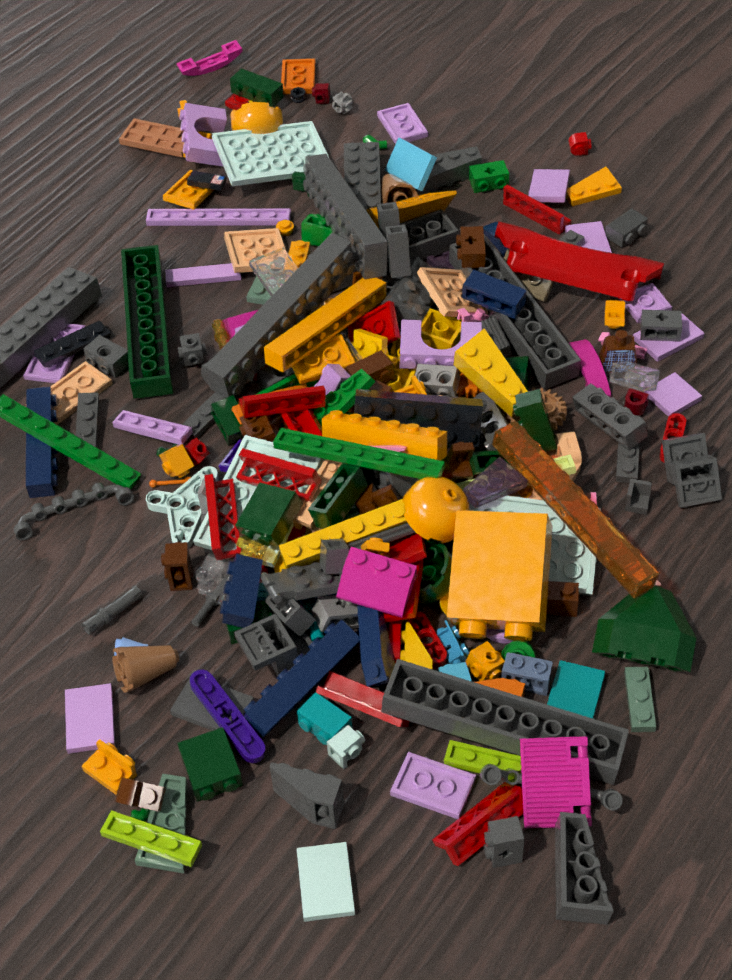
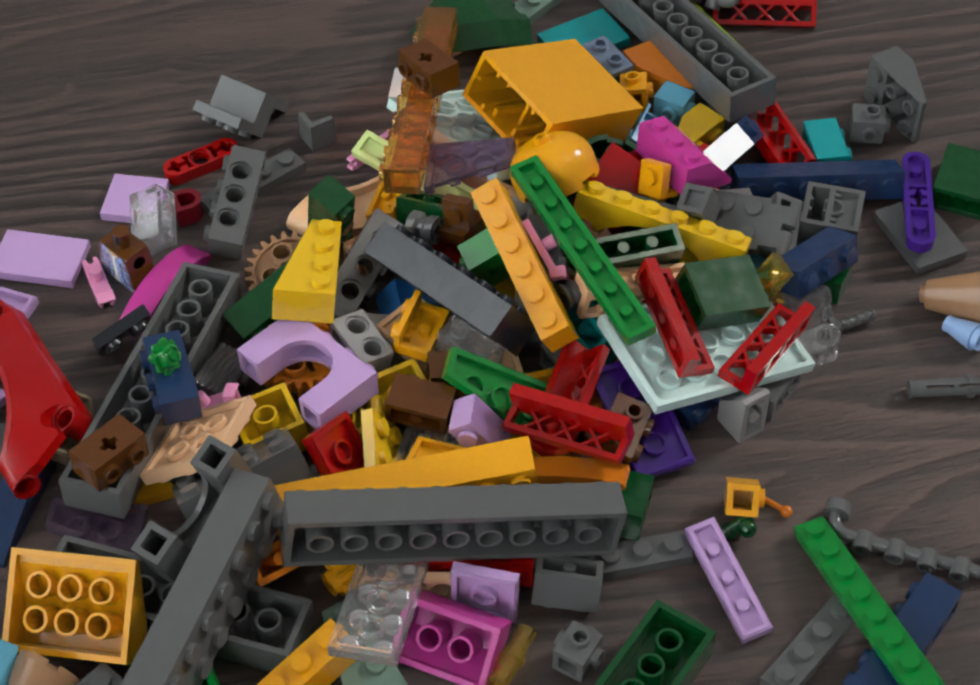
camera: 140 degrees left, 0 degrees up
light aqua beam [146,466,219,549] -> none
reddish brown brick [161,542,193,591] -> none
red plate [184,438,210,466] -> none
light aqua tile [297,842,355,922] -> none
light aqua brick [327,725,365,769] -> none
lavender tile [390,752,476,819] -> none
light orange bracket [604,300,625,329] -> none
dark grey brick [640,309,682,342] -> none
none -> black plate [92,304,150,355]
none -> green plant [149,337,181,376]
none -> reddish brown brick [398,38,460,98]
none -> dark grey wheel [405,210,444,246]
none -> dark grey brick [849,103,891,144]

